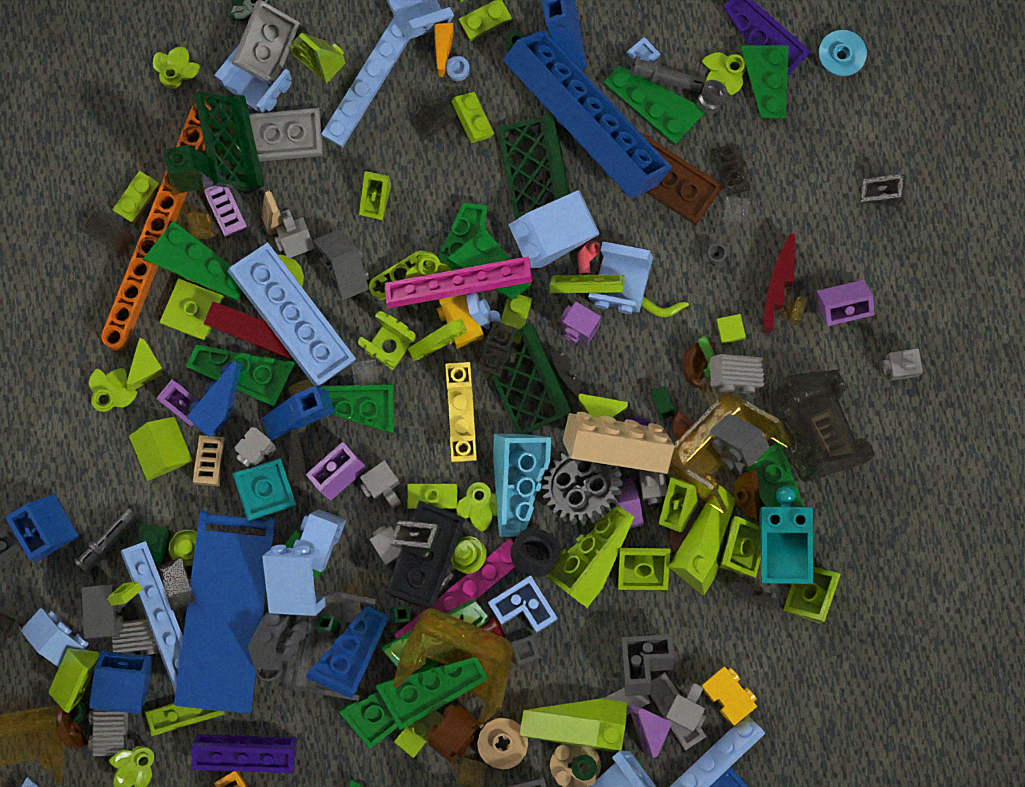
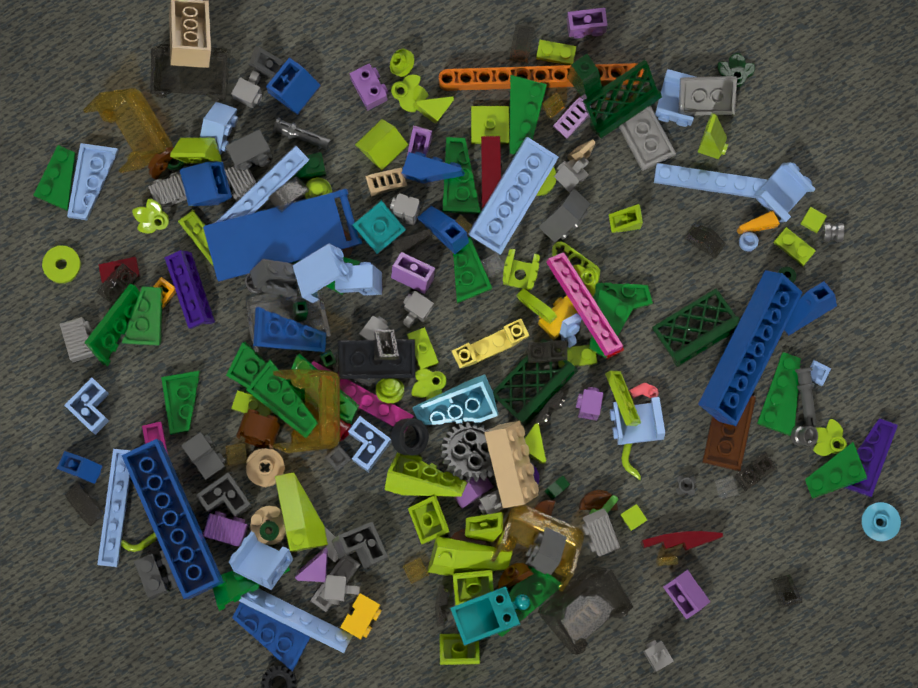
camera: 65 degrees right, 0 degrees up
lime tile [107,582,143,606] -> none
lime plate [153,46,200,89] -> none
lime plate [451,92,494,143] -> none
light blue slope [508,190,599,268] -> none
none -> light grey brick [231,70,263,108]
none -> medium lavender brick [349,63,389,111]
none -> lime plate [390,49,414,77]
none -> clear yellow tile [403,558,429,584]
none -> medium lavender brick [567,8,608,38]

